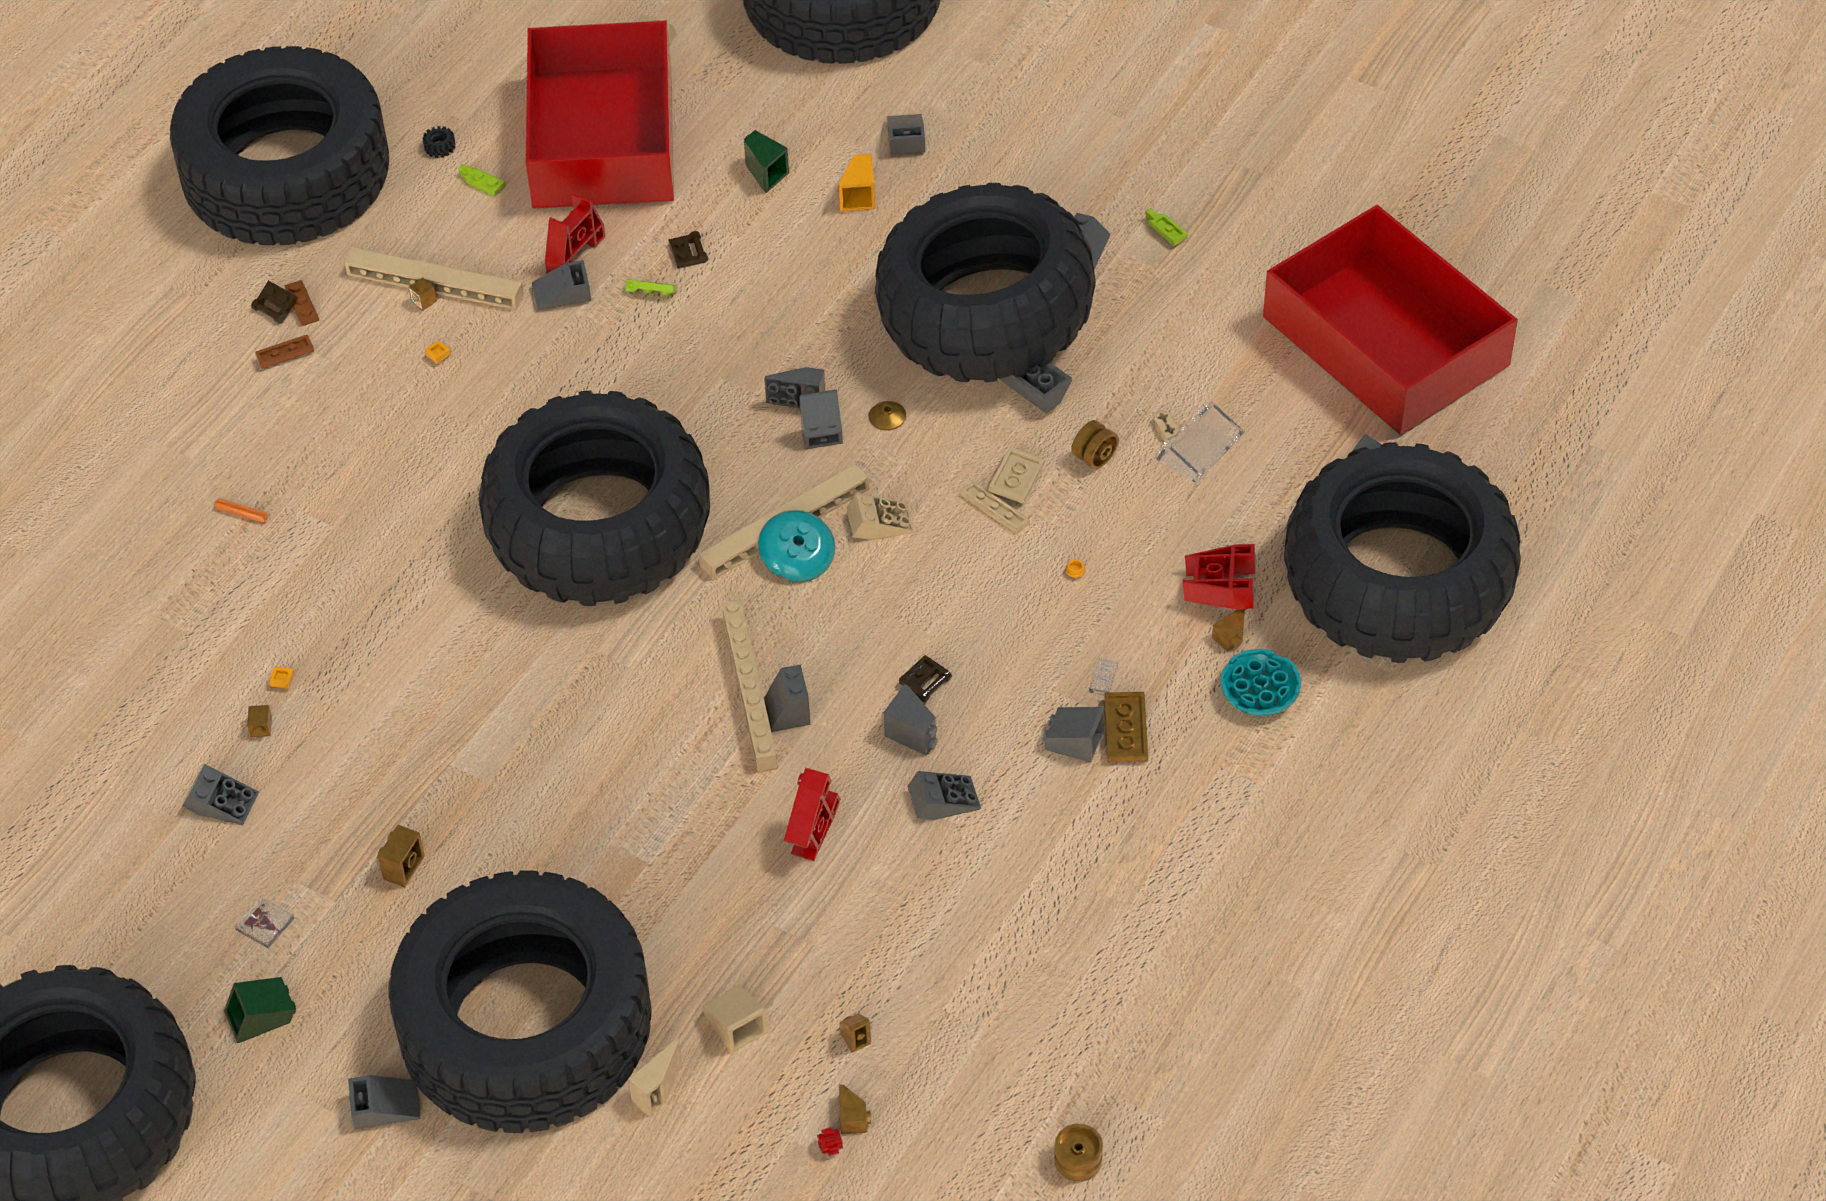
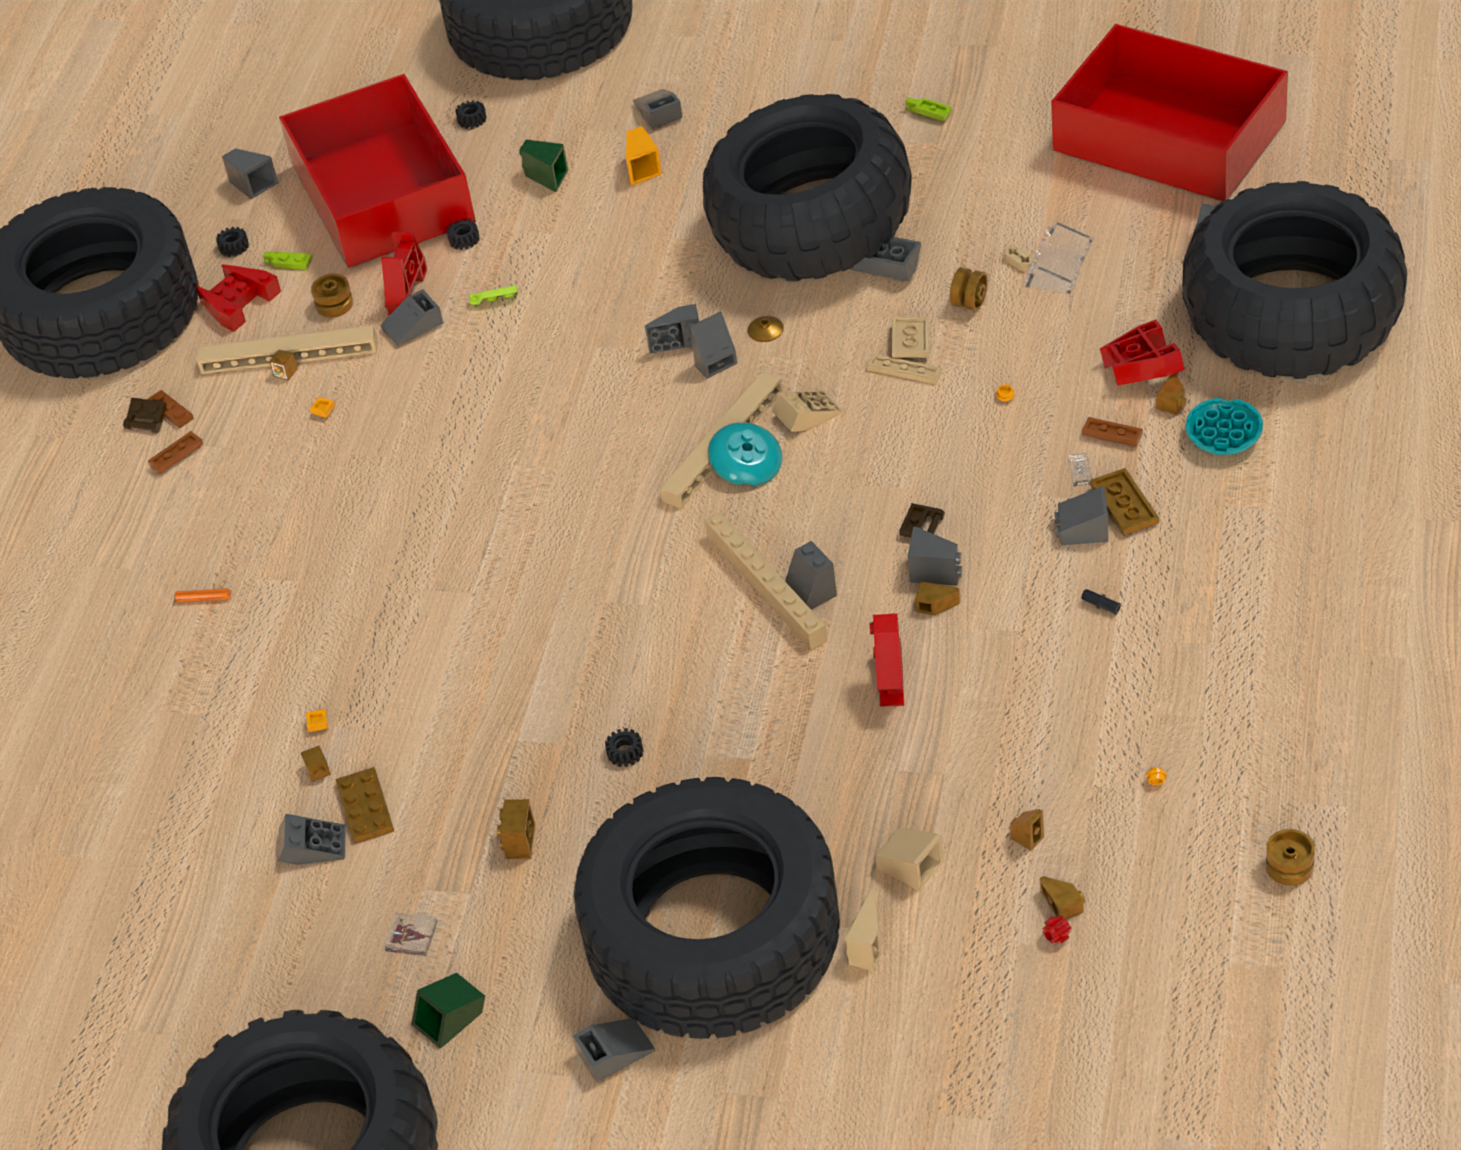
camera: 15 degrees left, 5 degrees down
black tyre [478,390,710,606] -> none
dark brown plate [668,231,708,269] -> none
dark grey slope [907,771,981,820] -> none
none -> red wedge [196,264,281,332]
none -> dark grey slope [222,148,278,199]
none -> pearl gold wheel [311,273,353,317]
none -> pearl gold plate [335,767,394,844]
none -> black tyre [447,219,480,250]
none -> black tyre [455,100,487,129]
none -> black tyre [605,728,644,767]
none -> pearl gold slope [915,582,960,615]
none -> black axle [1081,589,1121,615]
none -> dark orange plate [1082,417,1143,447]
none -> light orange plate [1146,767,1167,785]

